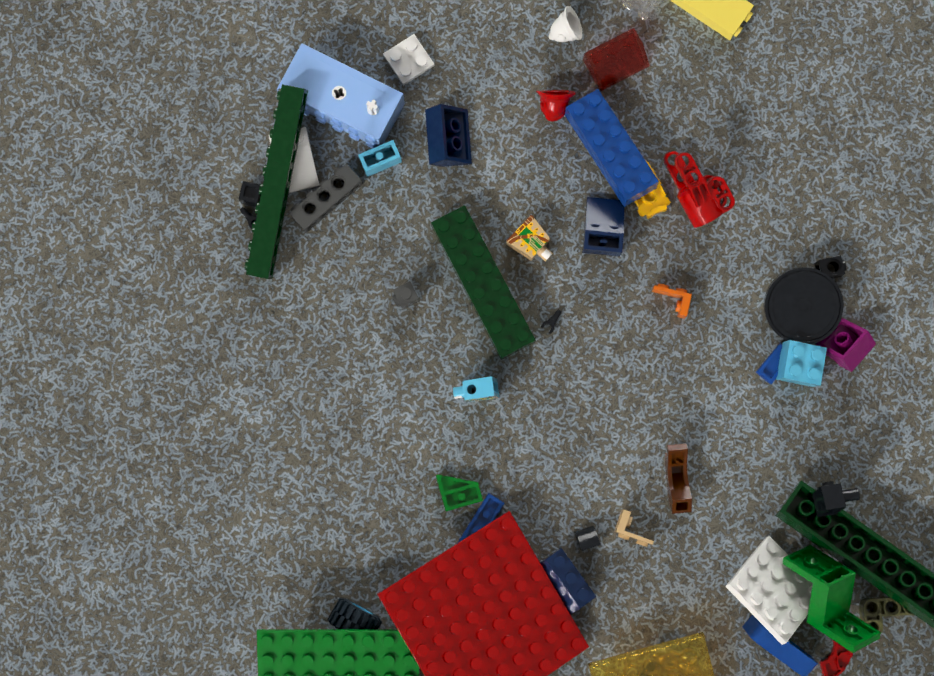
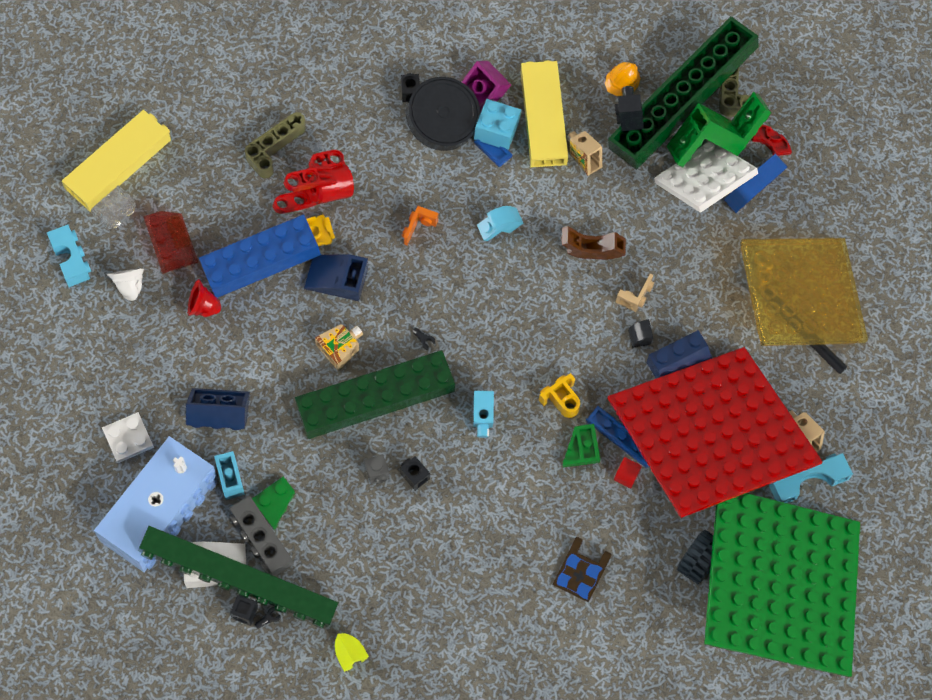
camera: 85 degrees left, 15 degrees down
none -> olive beam [245,112,306,178]
none -> green wing [252,476,295,530]
none -> neon yellow brick [335,633,369,672]
none -> black brick [400,456,430,491]
none -> medium azure brick [477,206,524,241]
none -> light yellow brick [520,60,568,167]
none -> yellow pin [539,373,580,418]
none -> dark brown flag [552,537,611,603]
none -> tan torso [567,131,602,176]
none -> light orange piece [605,62,641,96]
none -> red brick [614,457,642,489]

